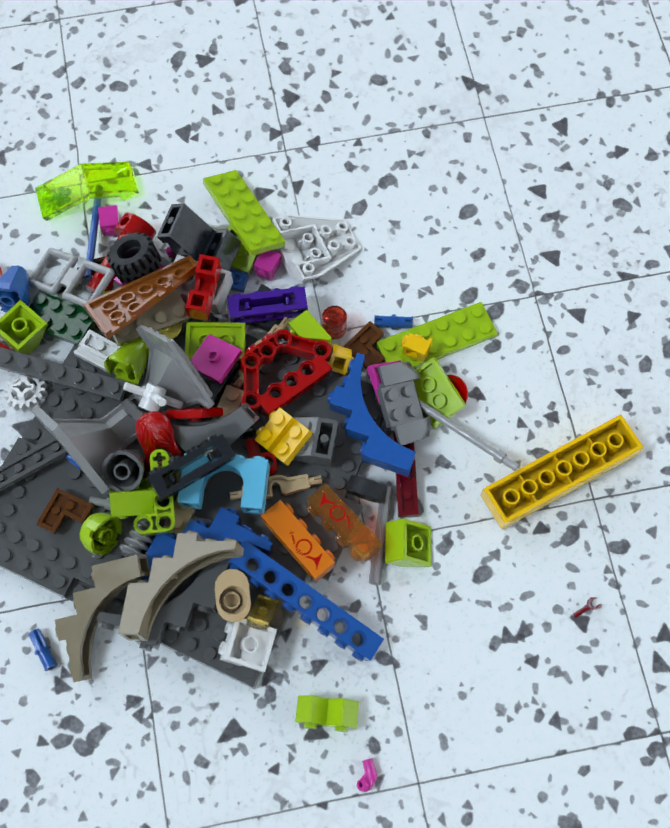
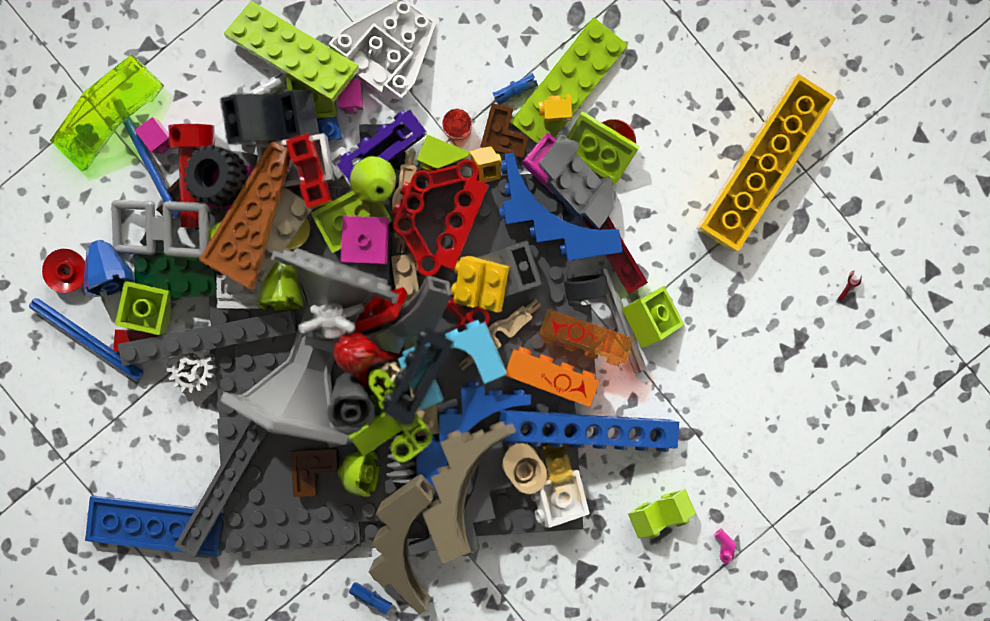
camera: 25 degrees left, 20 degrees up
light grey bar [419,400,519,471] -> none
none -> lime cone [350,156,396,203]

